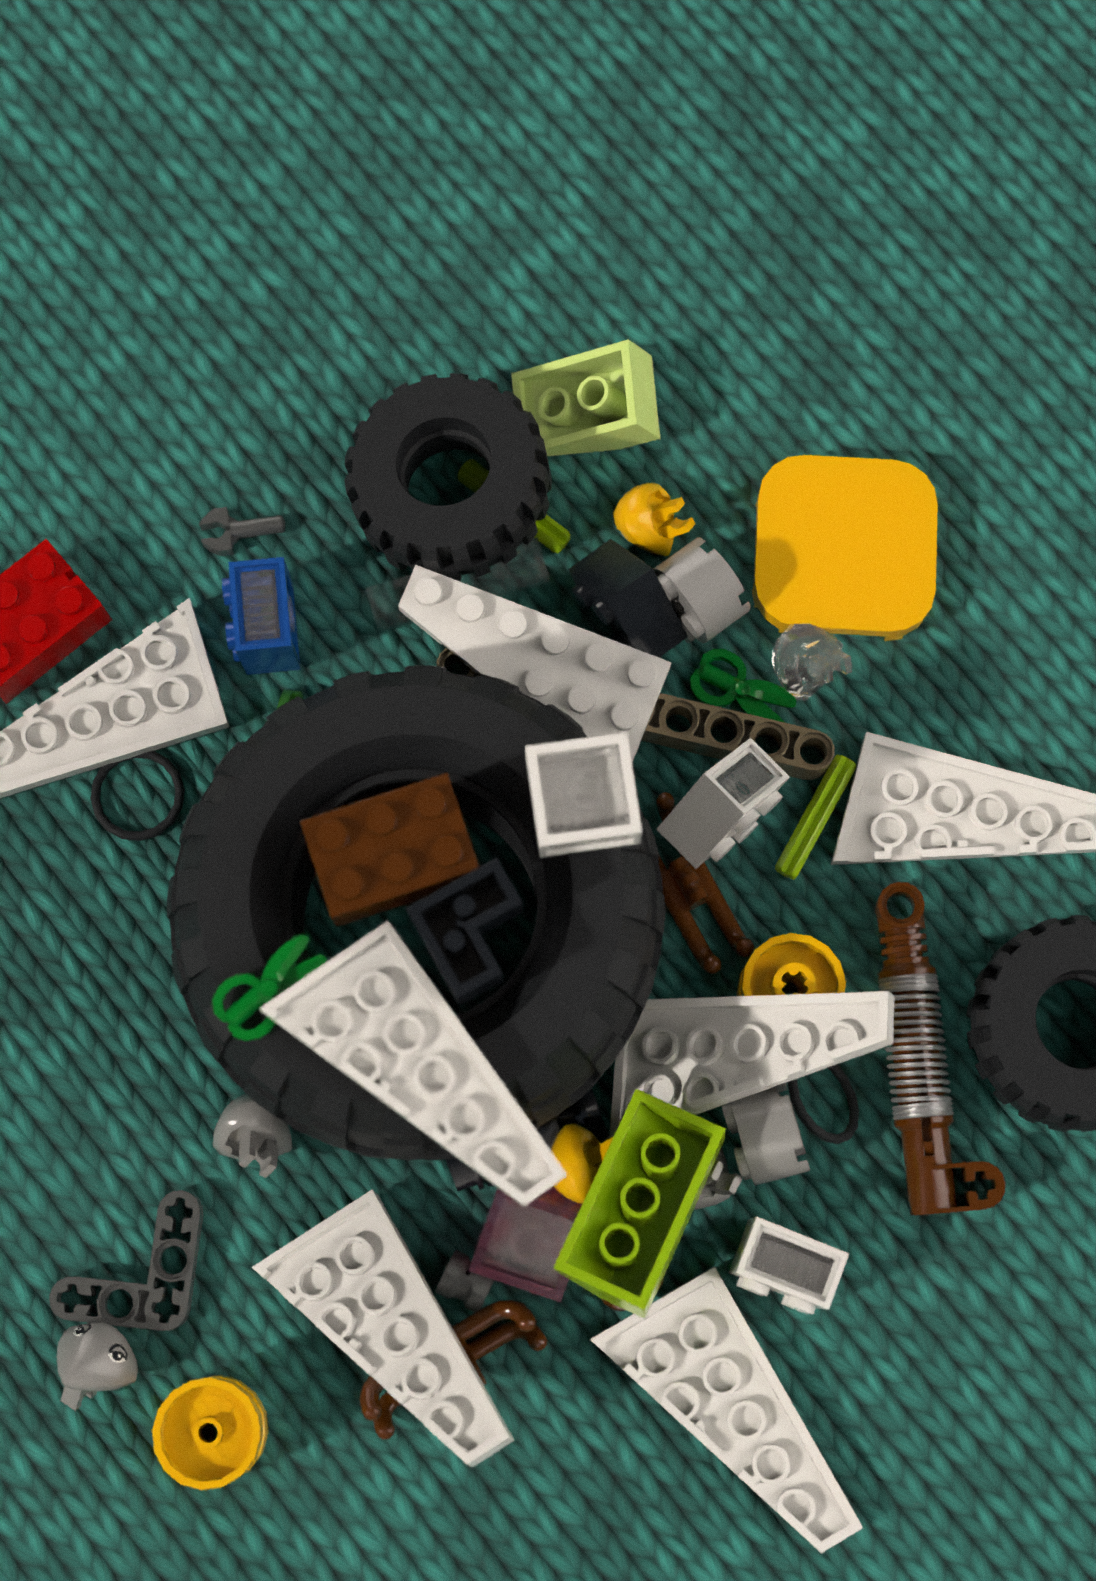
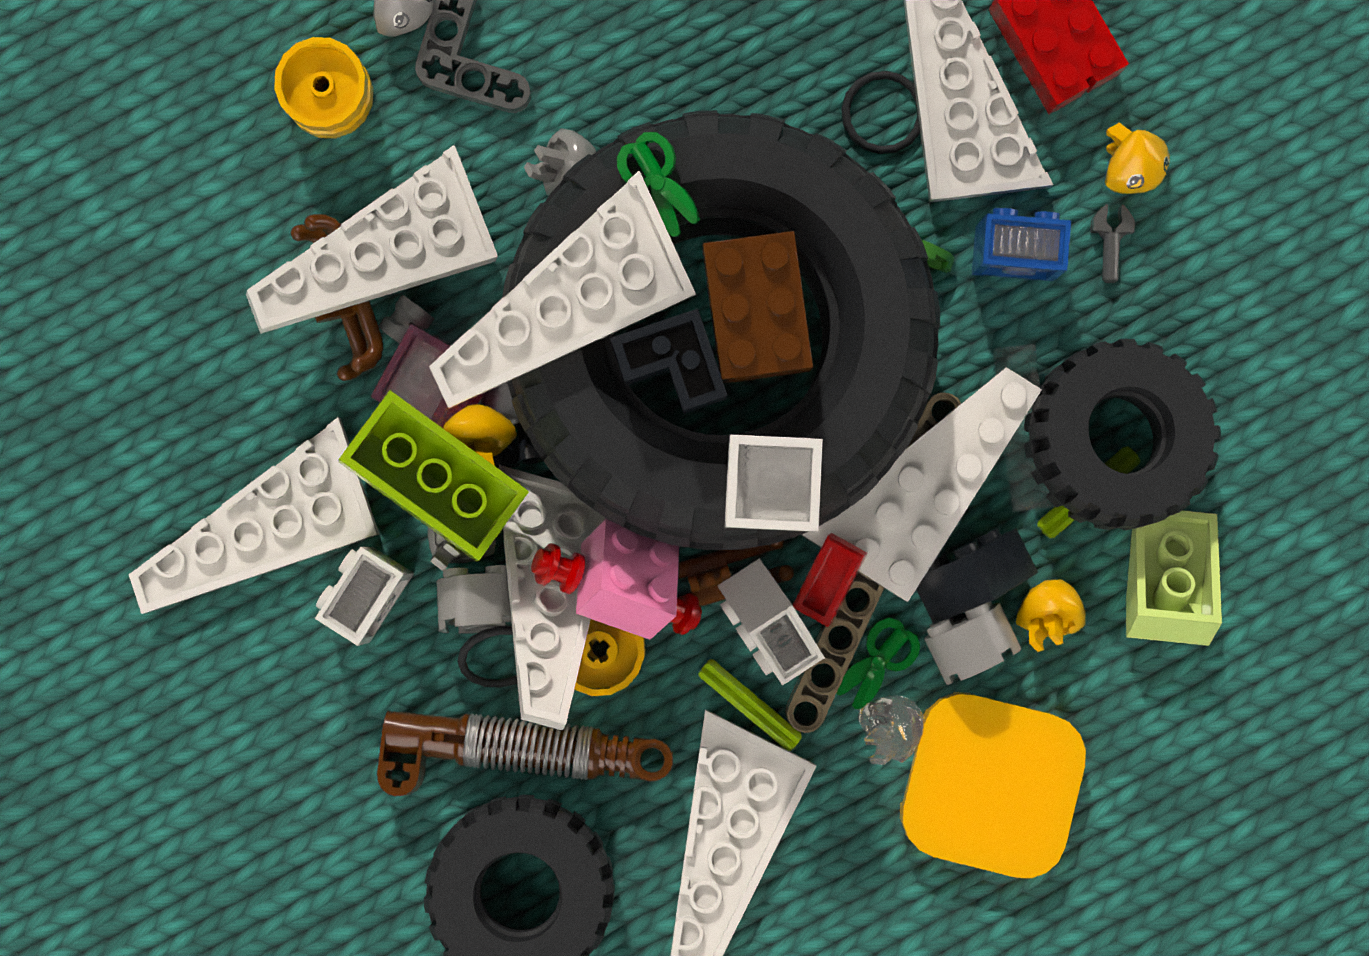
camera: 100 degrees right, 10 degrees up
none -> bright pink brick [531,519,702,640]
none -> red tile [793,533,868,627]
none -> yellow piece [1105,123,1170,194]

